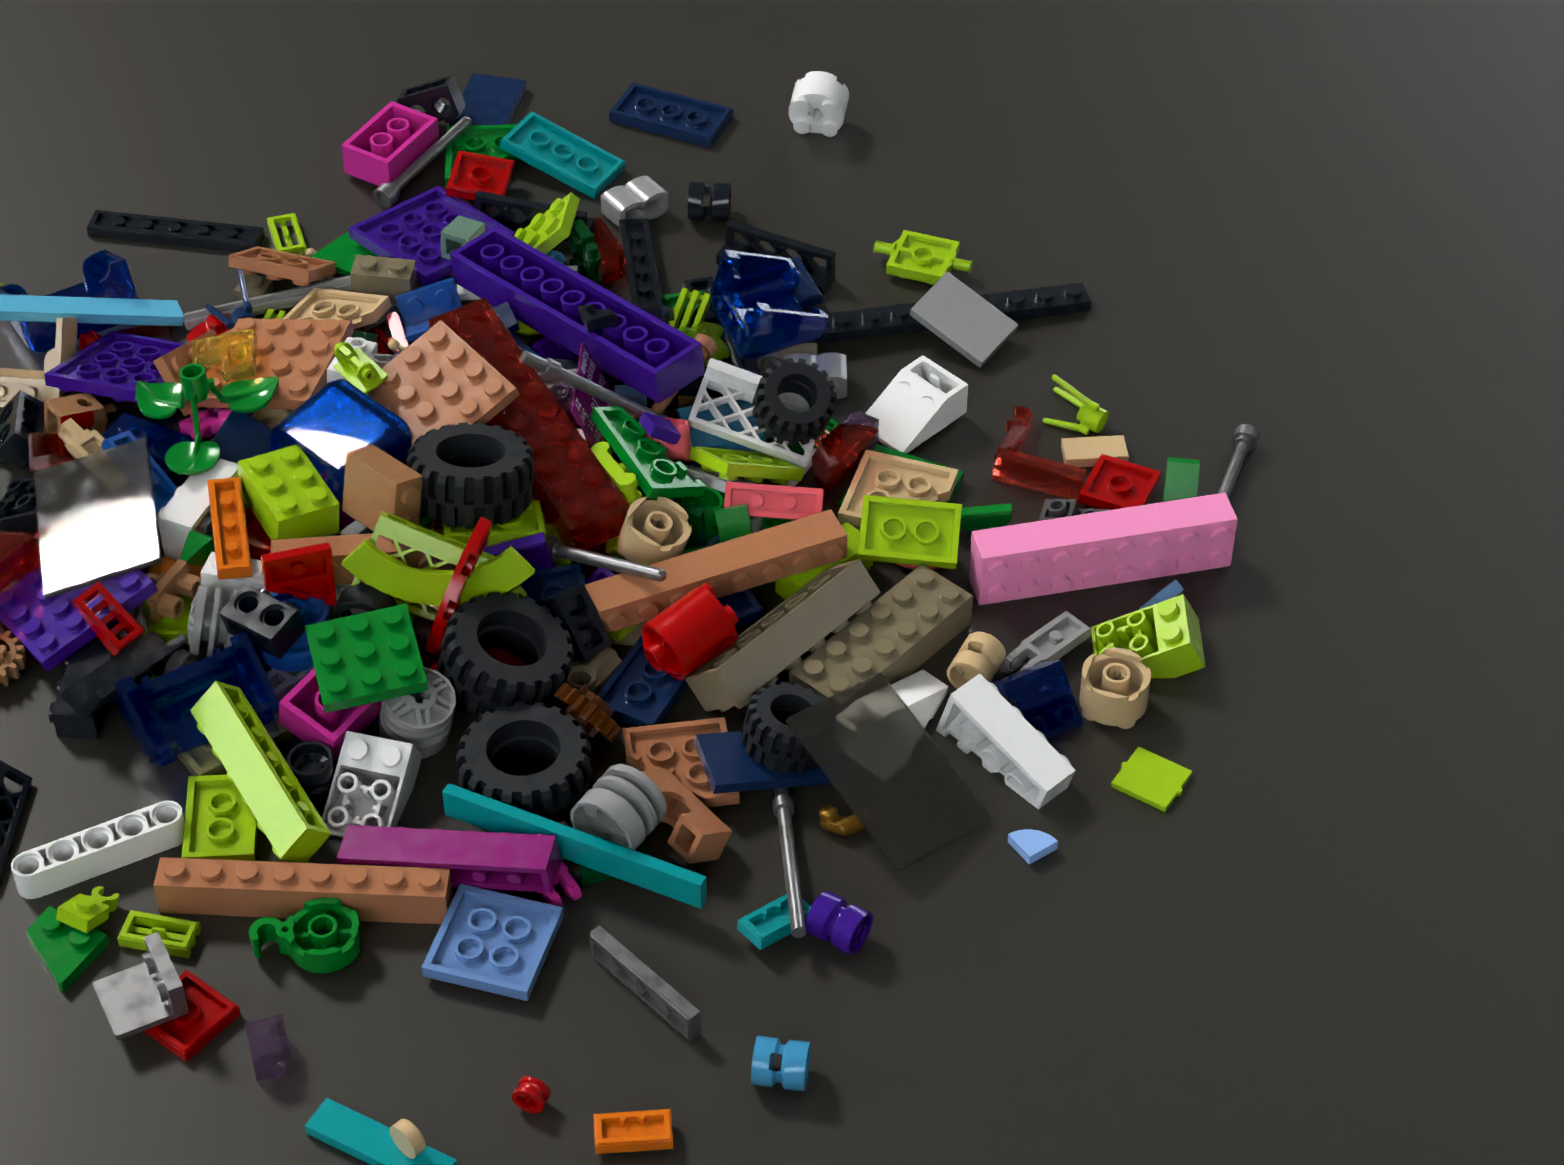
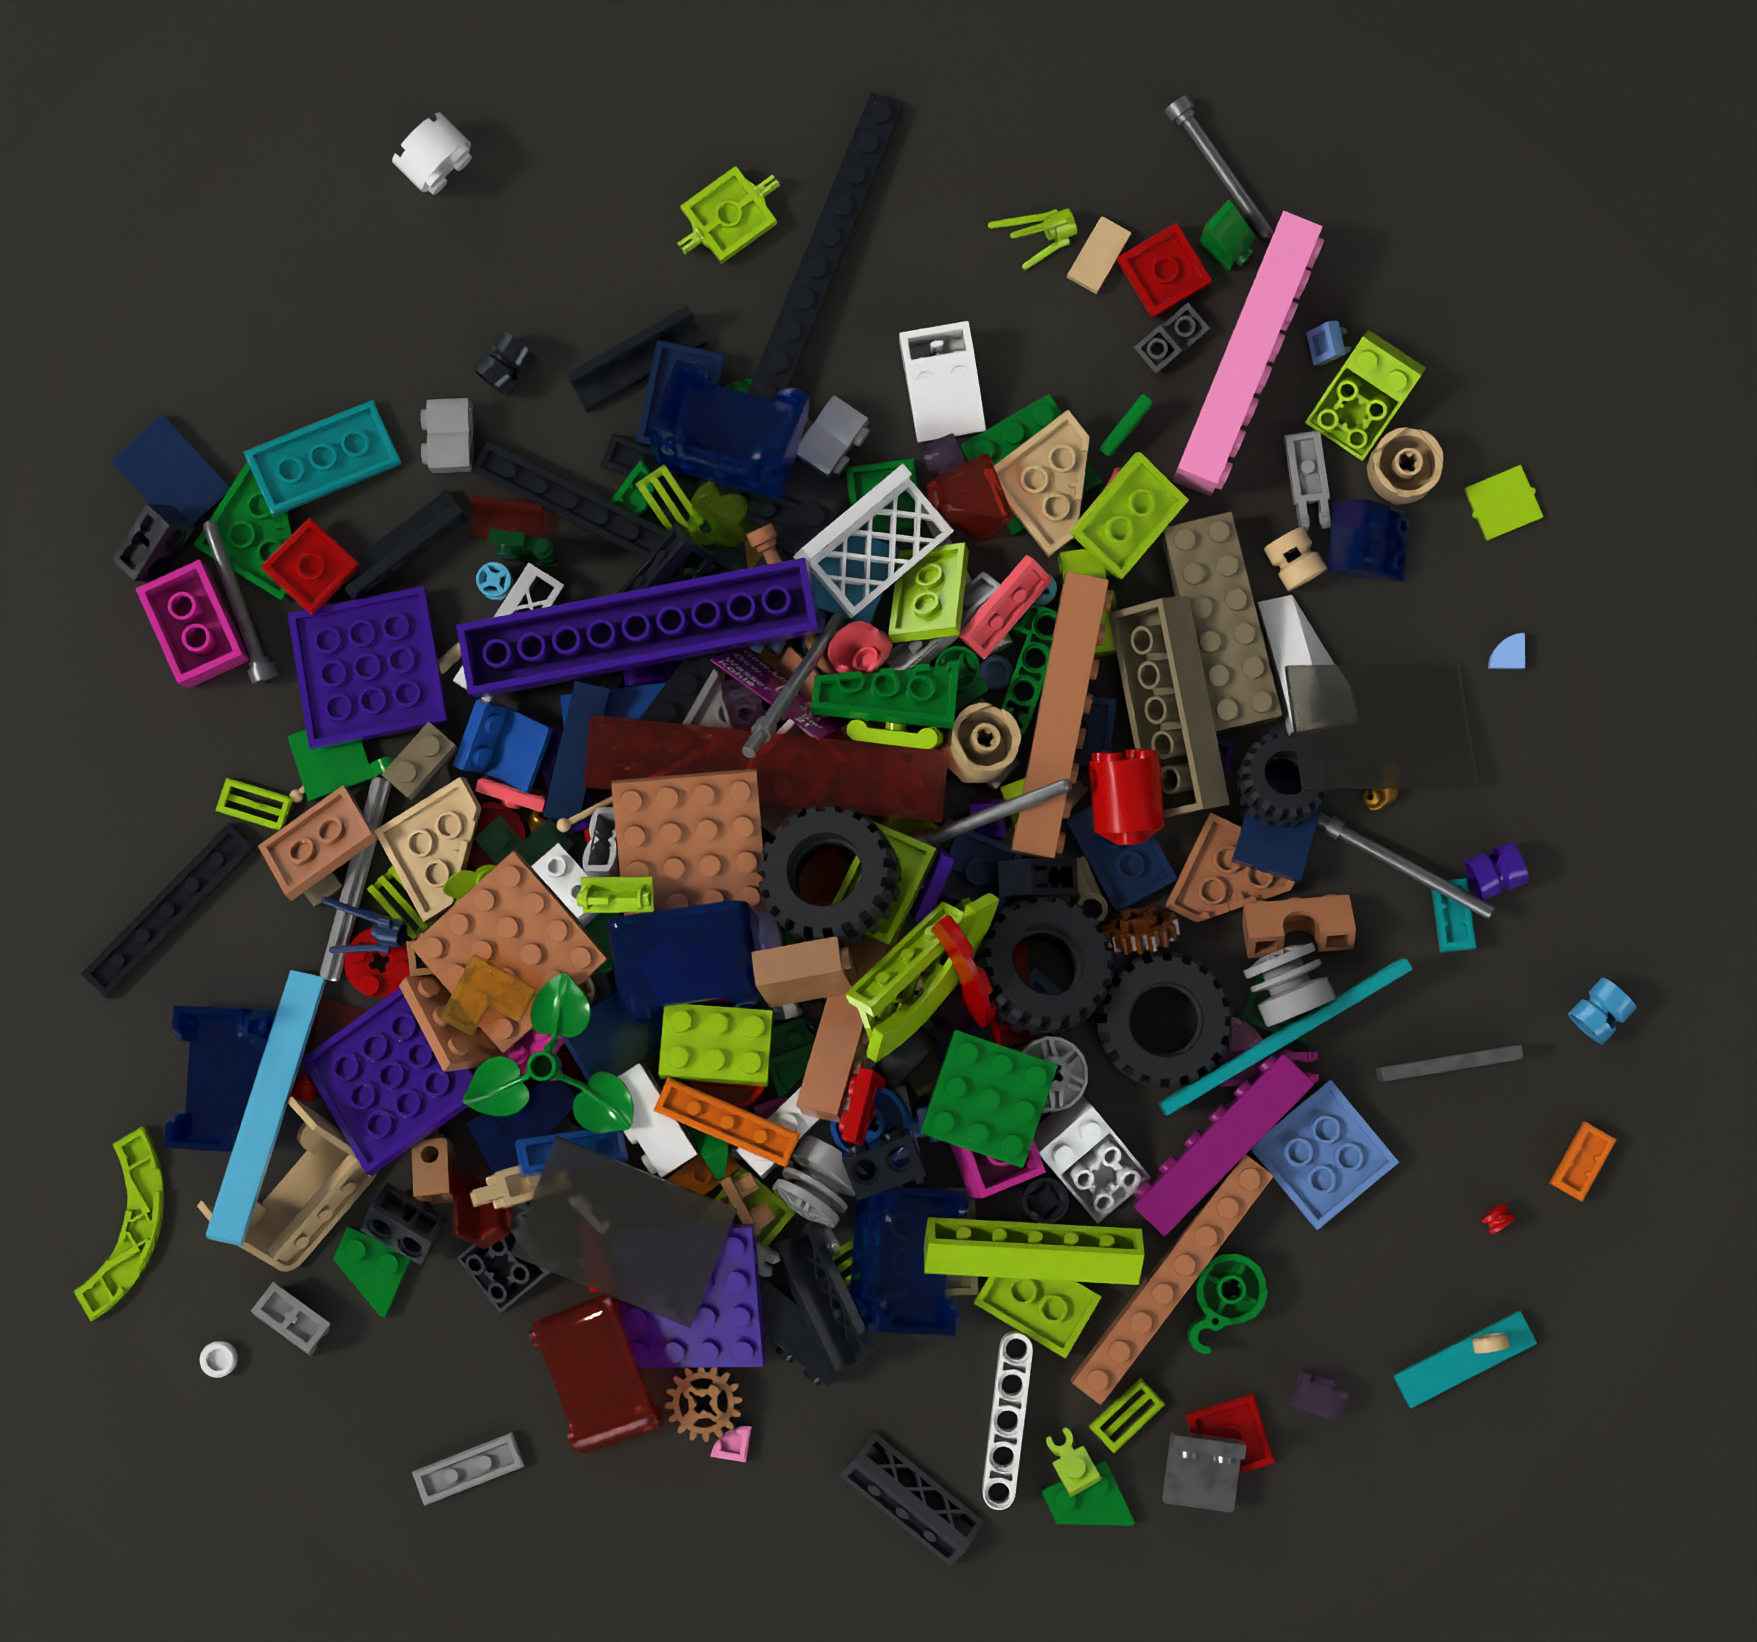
camera: 50 degrees left, 40 degrees up
red slope [72,581,145,656] -> none
sand green brick [441,215,485,260] -> none
lime plate [514,192,580,254] -> none
black tile [578,304,618,332] -> none
dark blue tile [609,83,733,148] -> none
dark purple tile [639,411,681,445] -> none
green tile [714,504,753,543] -> none
black tyre [752,358,837,446] -> none
light grey tile [909,271,1018,368] -> none
white wedge [936,674,1076,810] -> none
clear red hinge [992,406,1086,501] -> none

